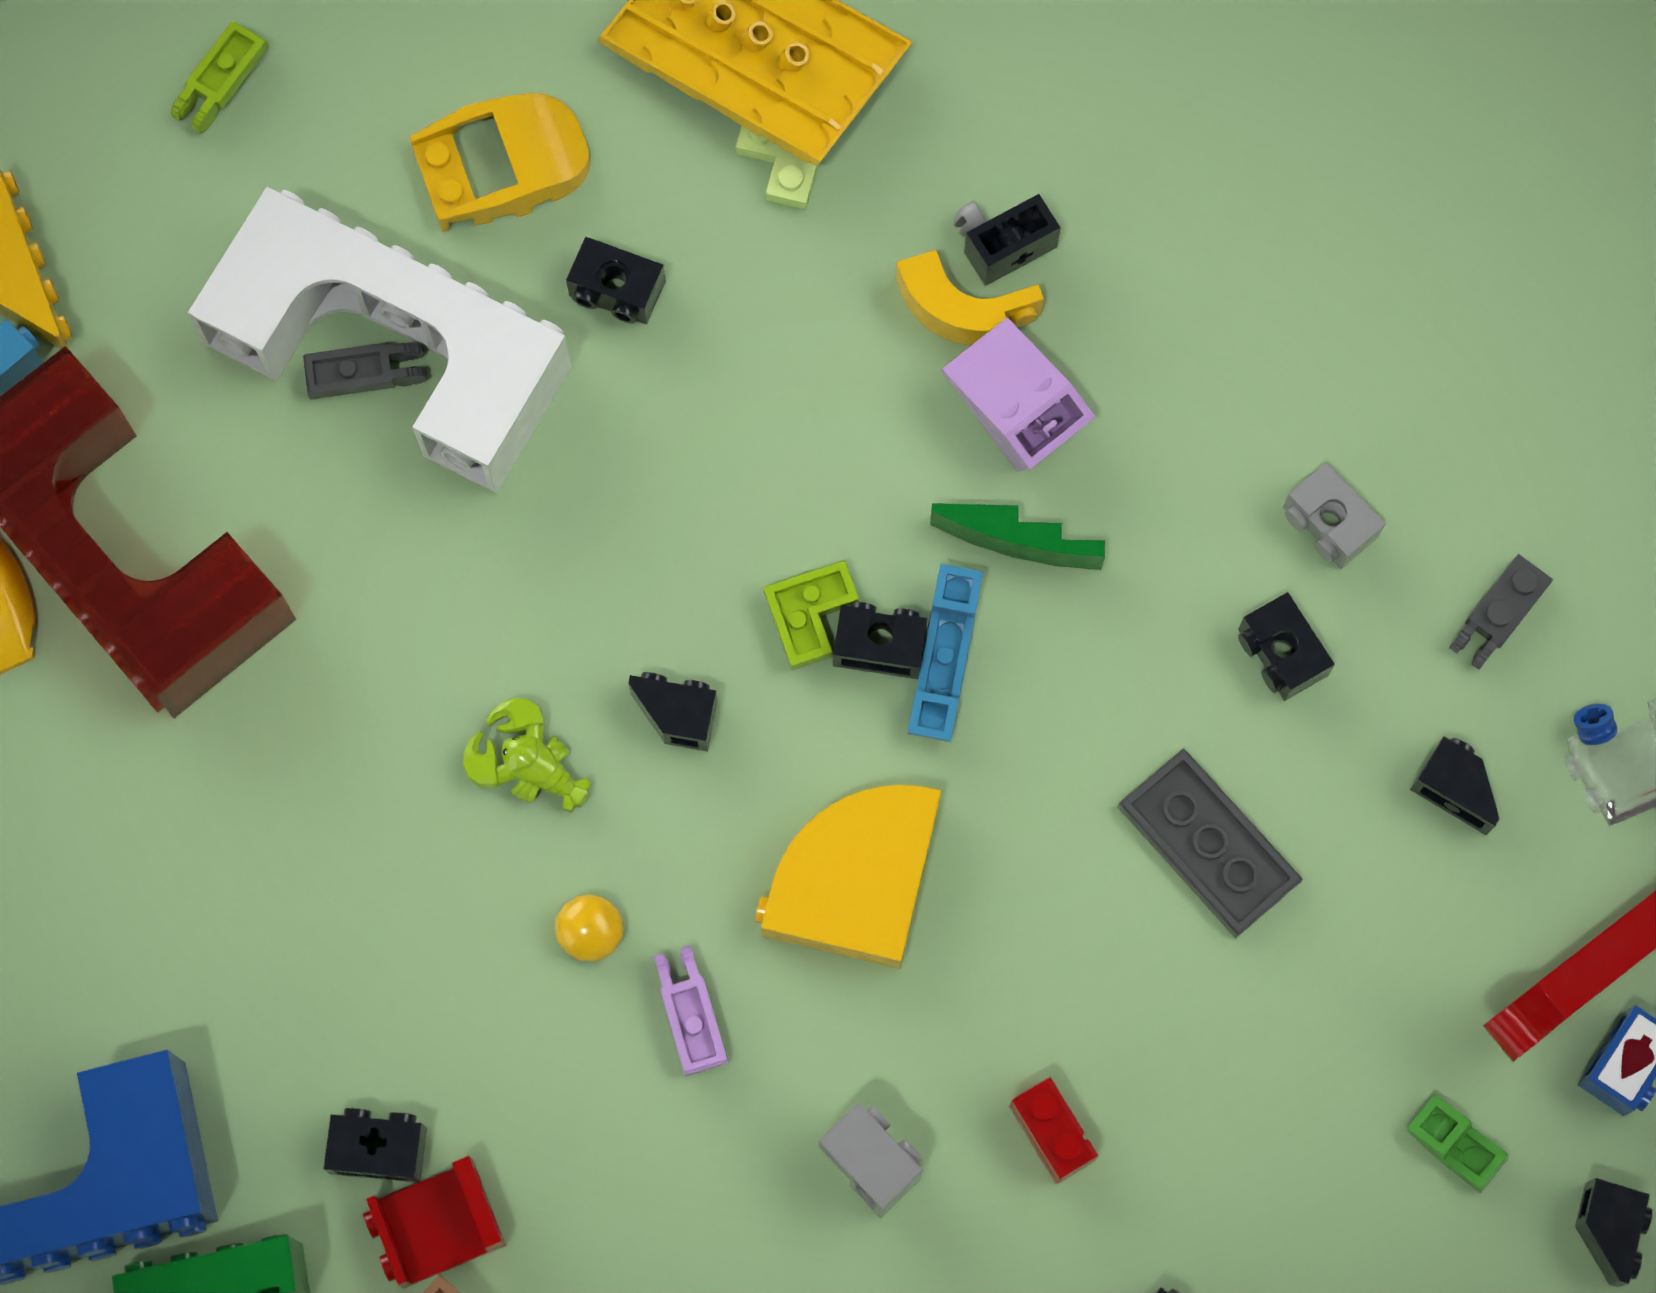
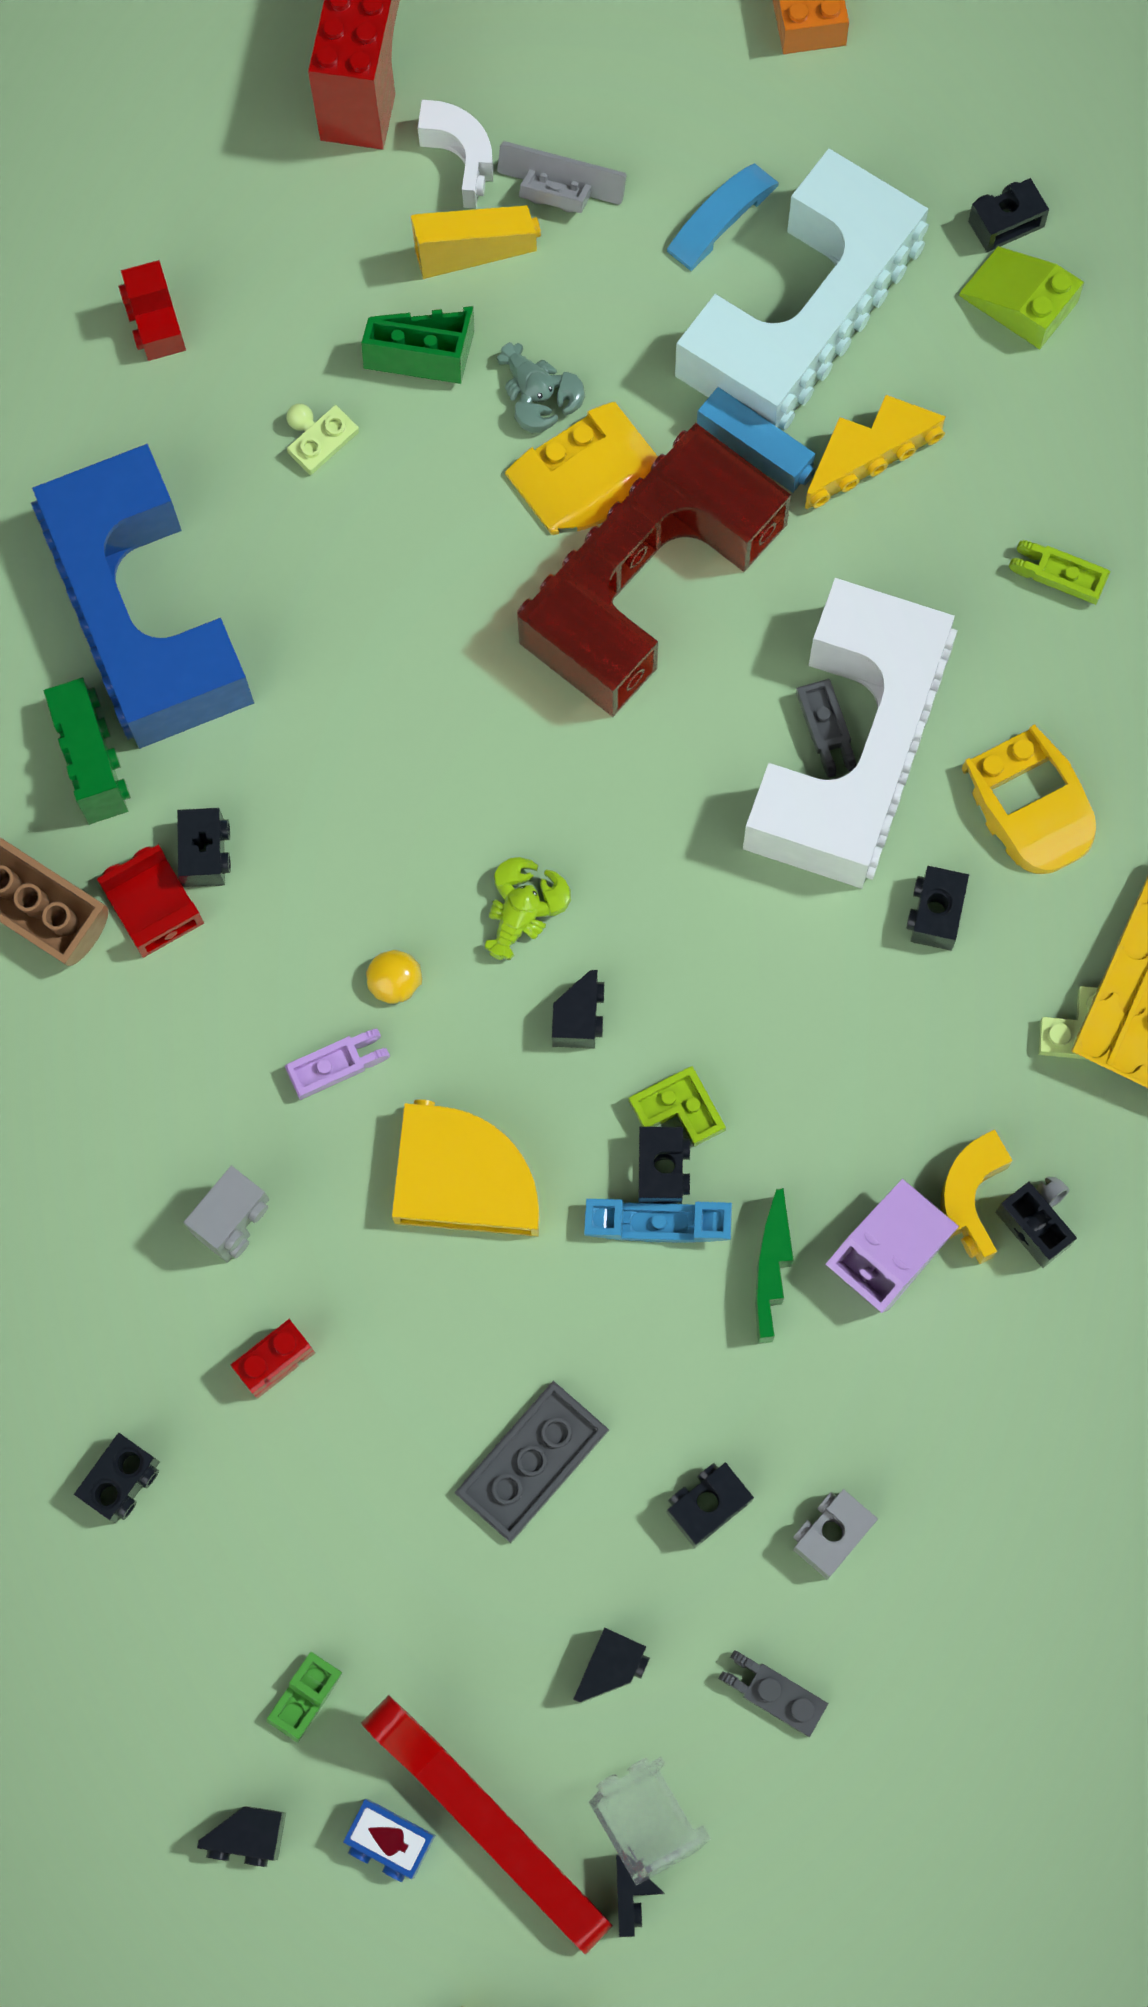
camera: 85 degrees right, 0 degrees up
blue bush [1574,703,1618,745] -> none

